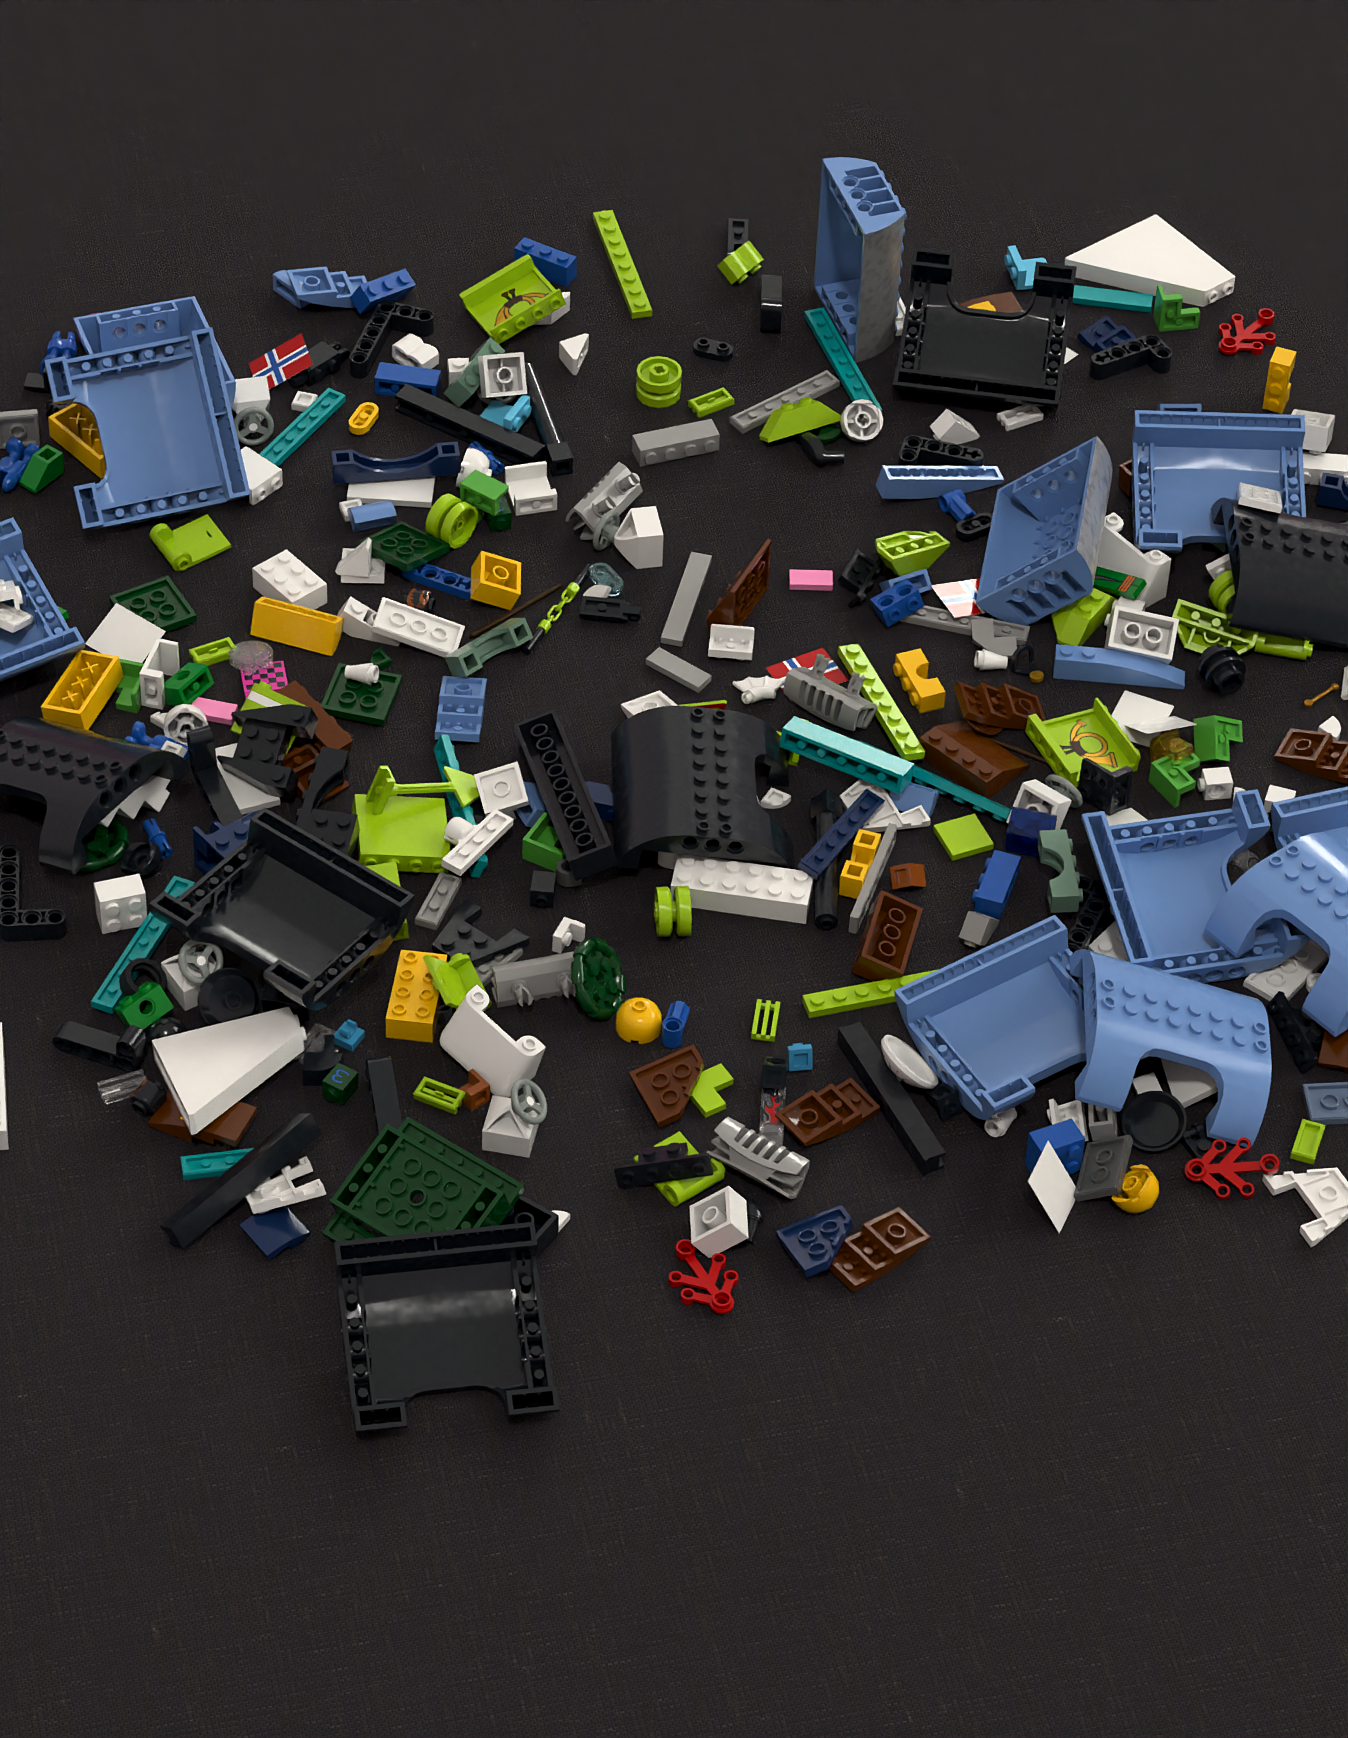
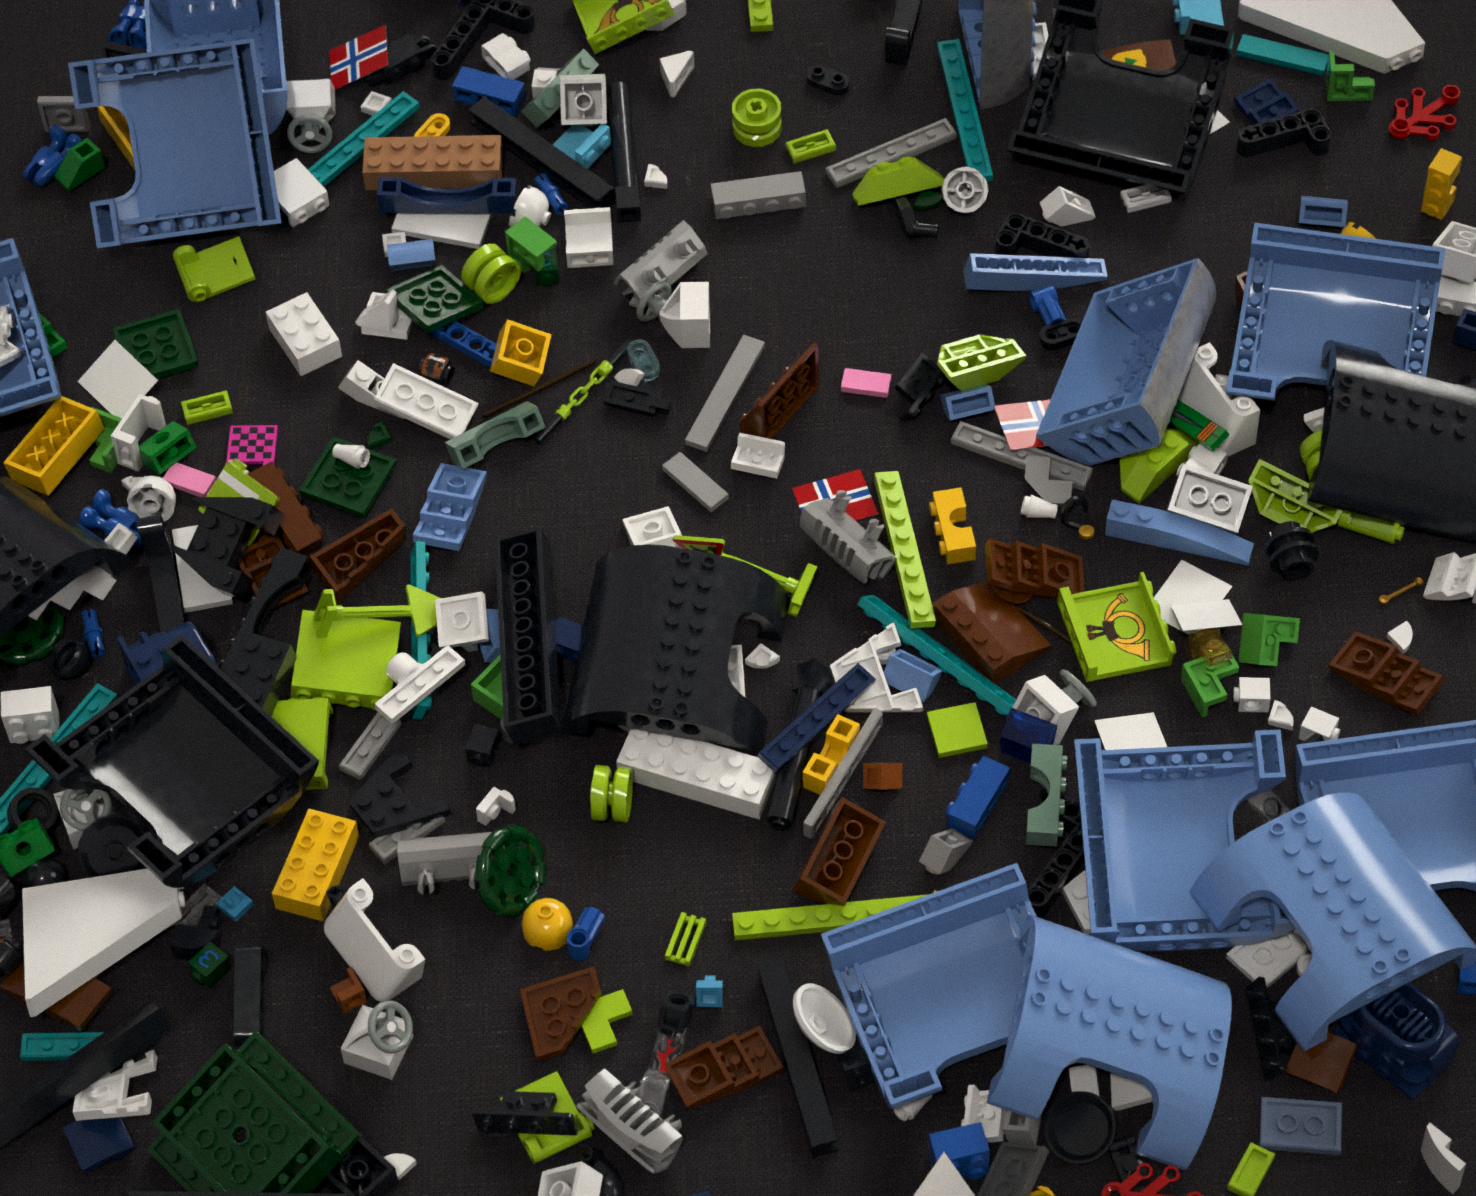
camera: 15 degrees right, 10 degrees up
clear tile [229,640,273,675] -> none
yellow brick [250,596,344,656] -> none
lime tile [413,1076,465,1115] -> none
lime door [423,953,492,1012] -> none
white arm [732,675,785,704] -> none
teal brick [779,716,914,794] -> none
blue brick [870,578,924,627] -> none
black bracket [1078,757,1134,816] -> none
white tile [1237,482,1282,514] -> none
none -> reddish brown wedge [310,508,406,605]
none -> medium nougat brick [363,135,503,190]
none -> white tile [644,164,667,189]

